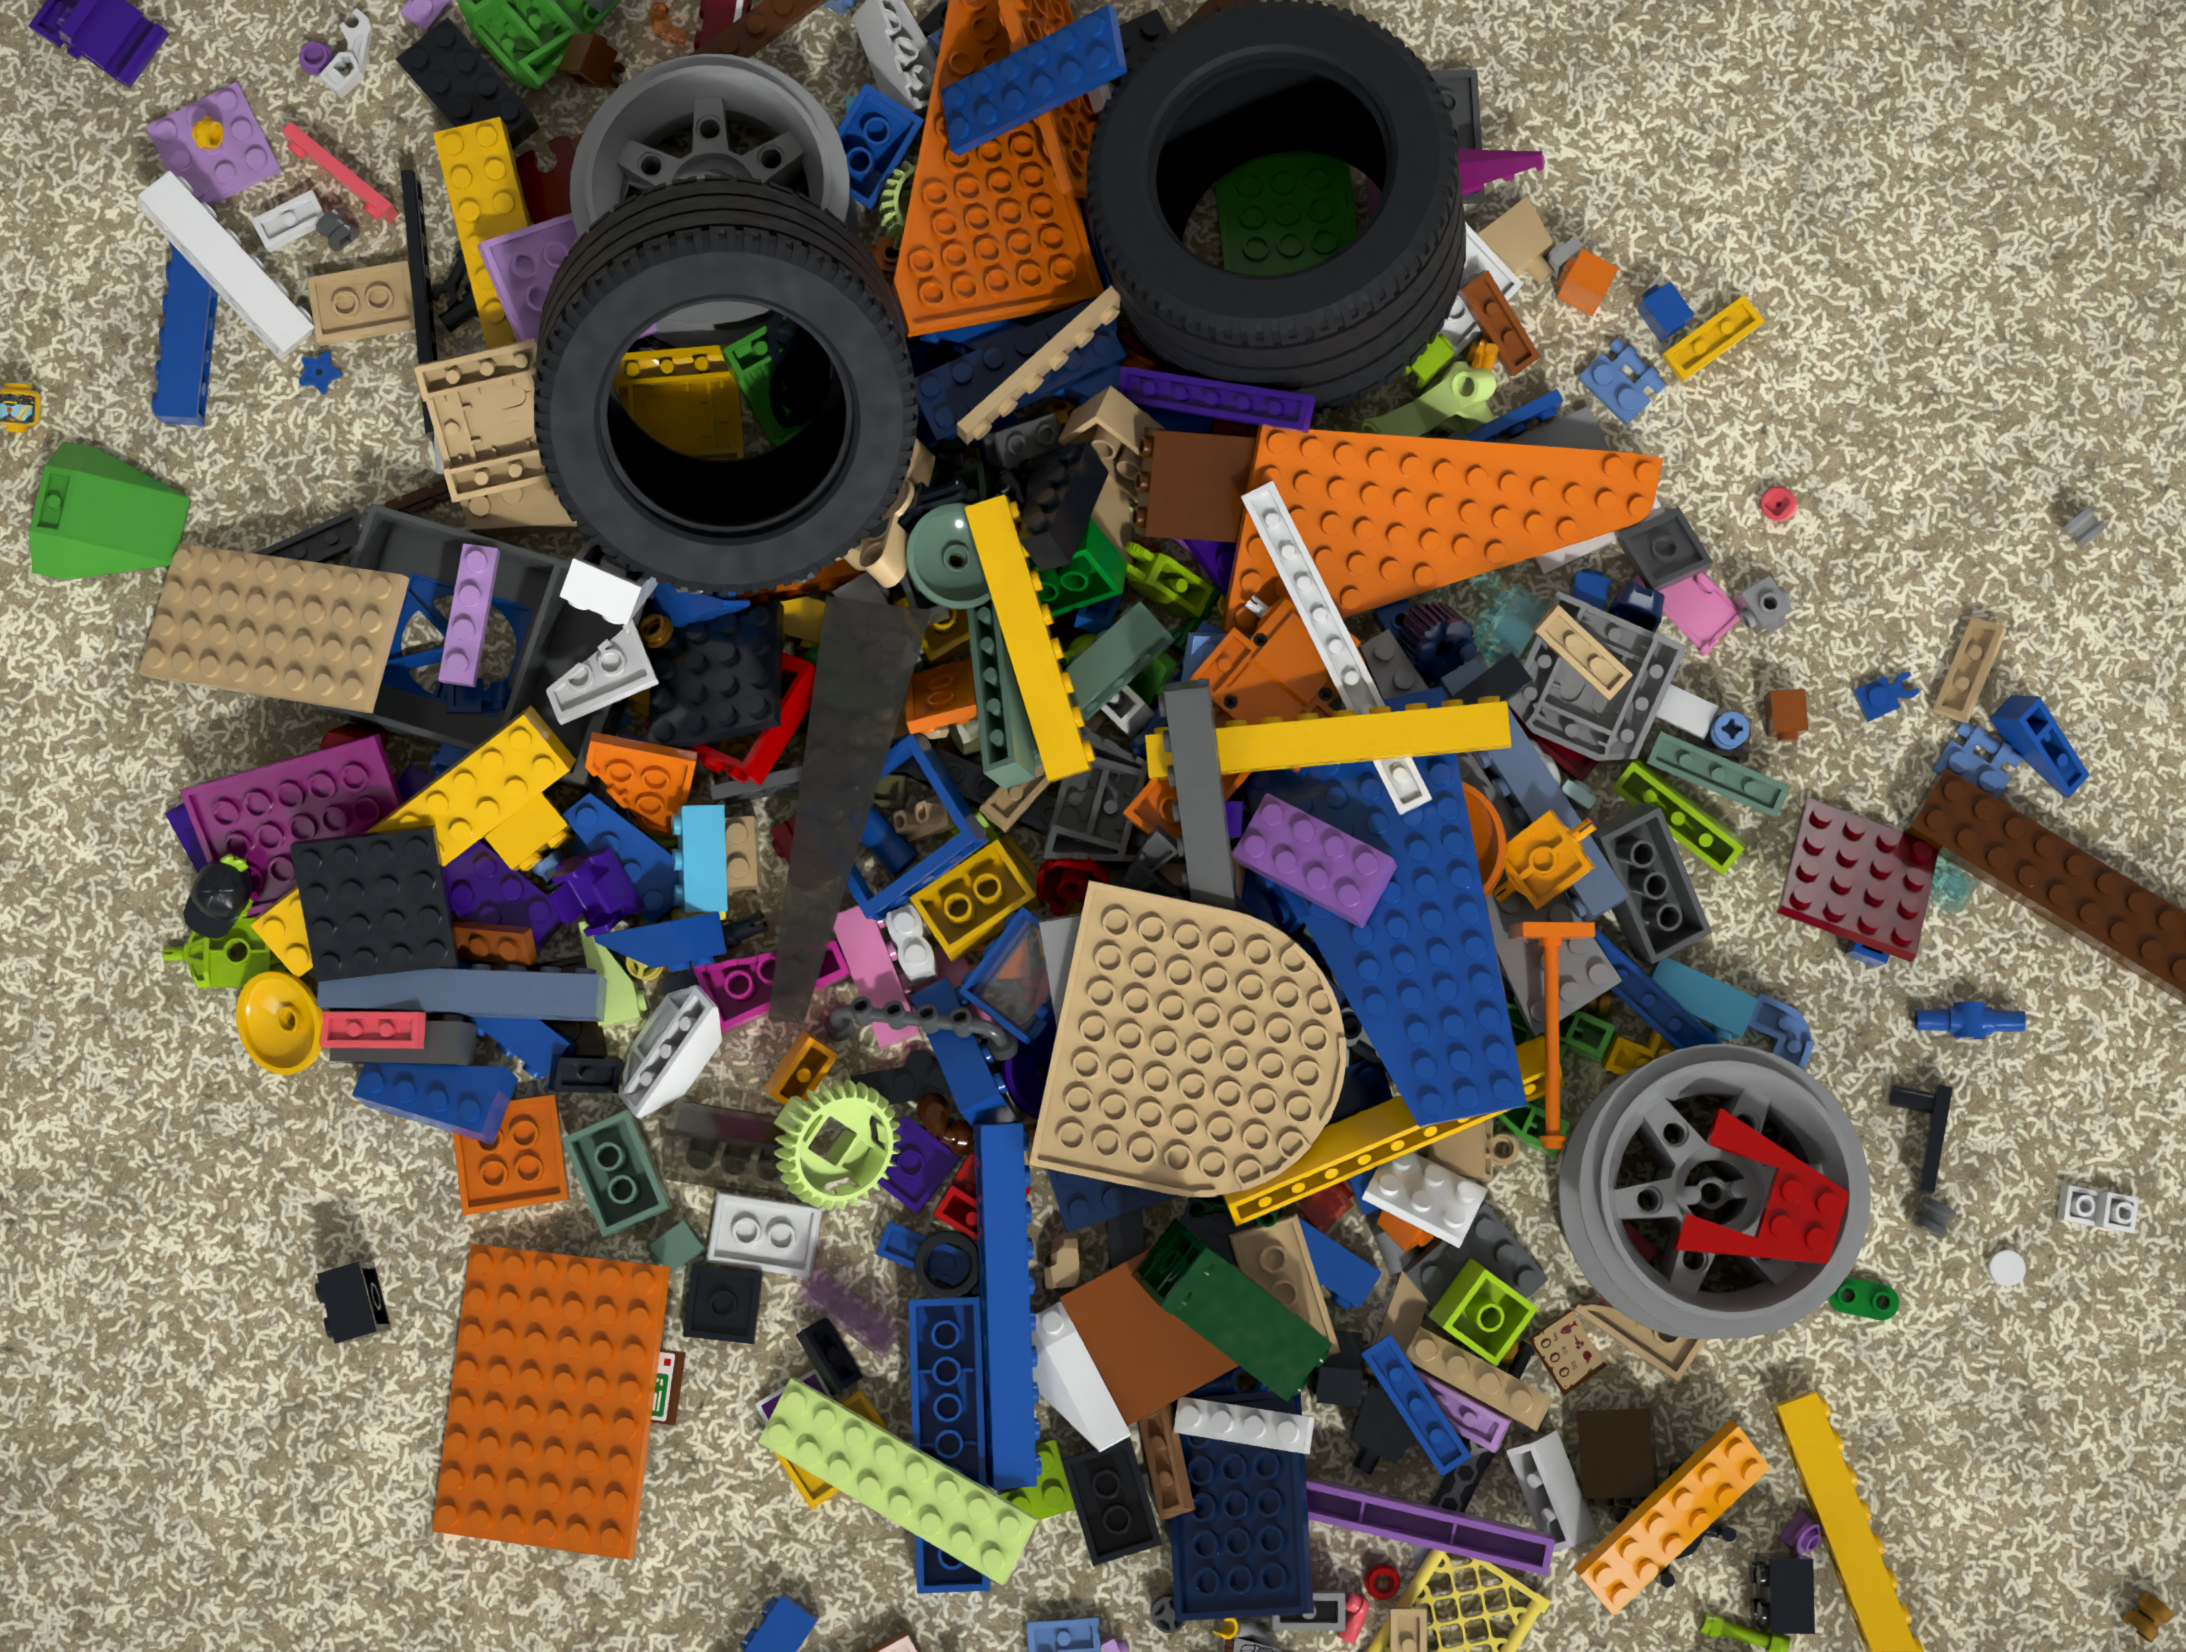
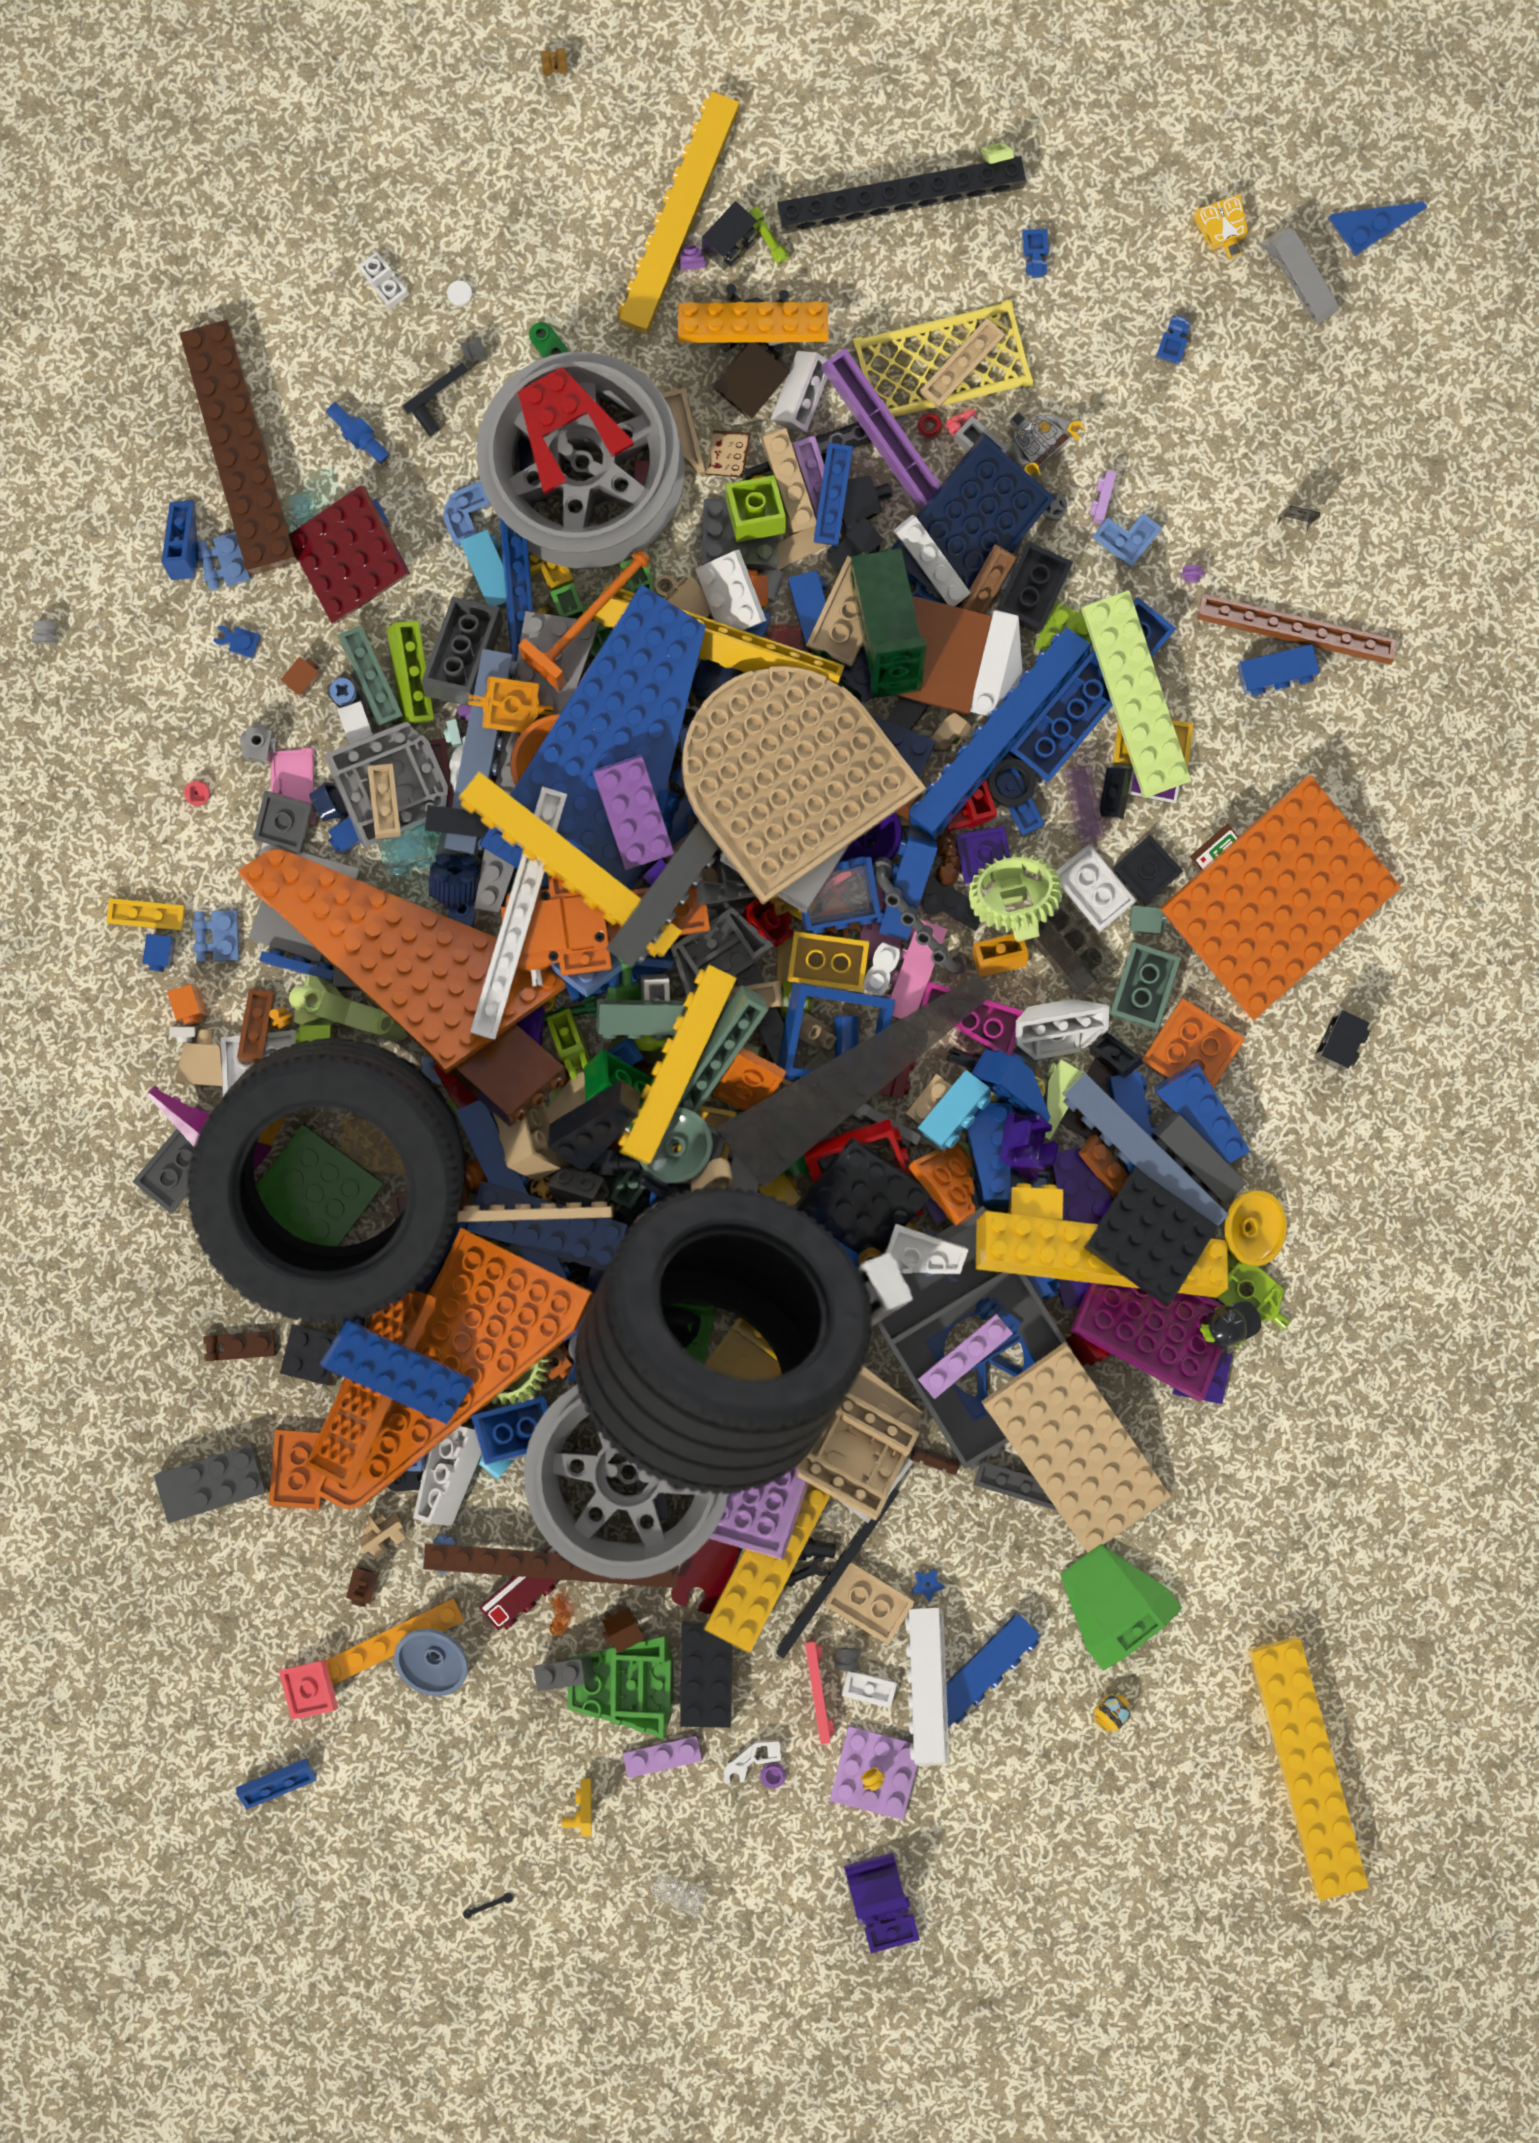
camera: 145 degrees left, 5 degrees up
coral plate [320,1012,426,1049] -> none
dark purple plate [1117,366,1316,433] -> none
tan plate [1933,616,2007,724] -> none

